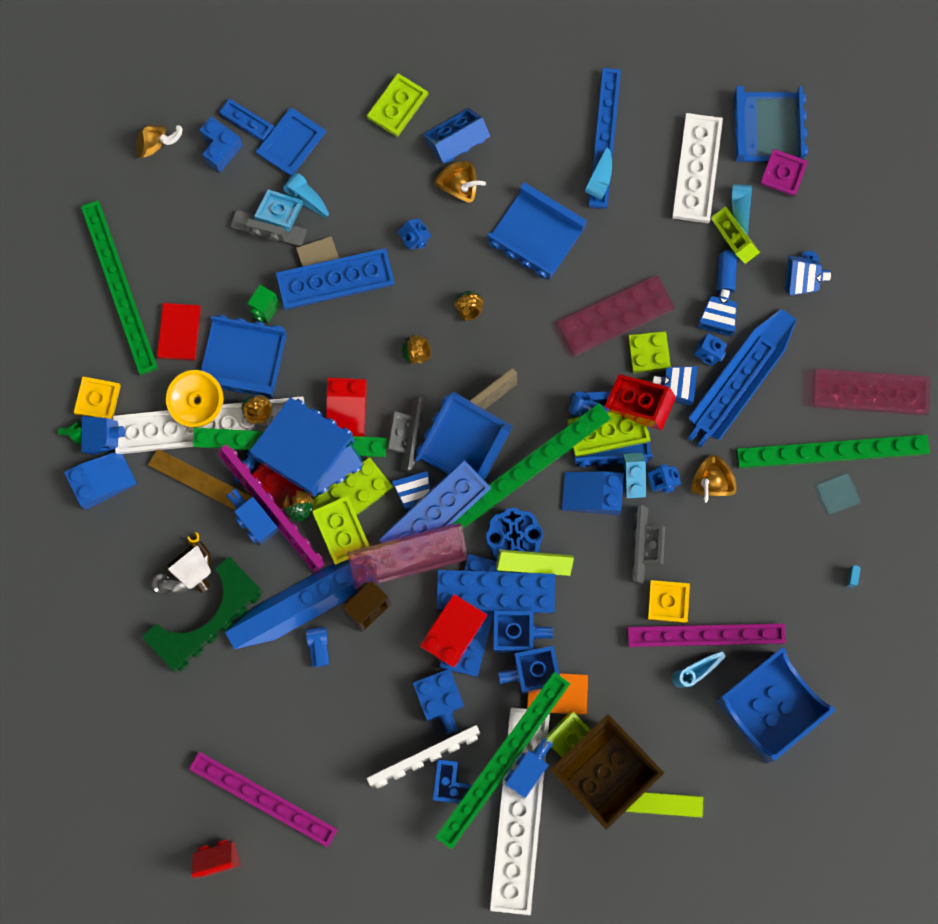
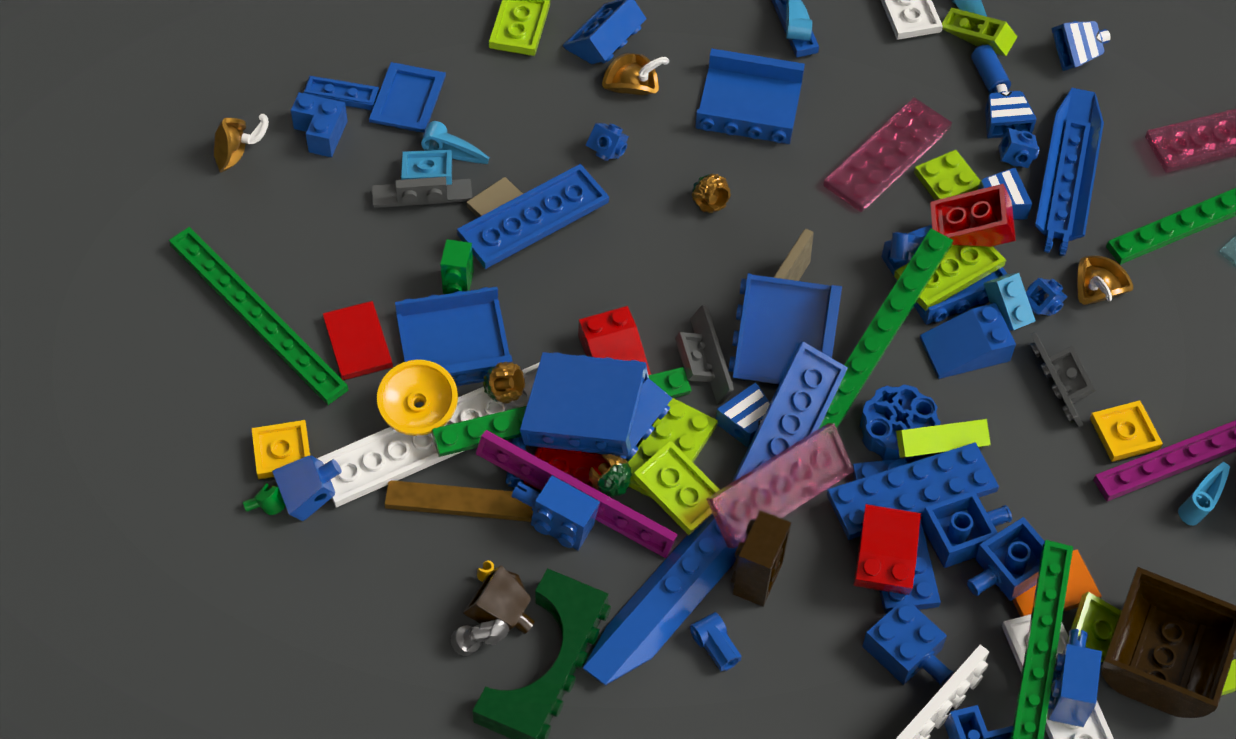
camera: 25 degrees left, 20 degrees down
blue slope [64,452,137,510] -> none
pearl gold piece [402,335,431,364] -> none

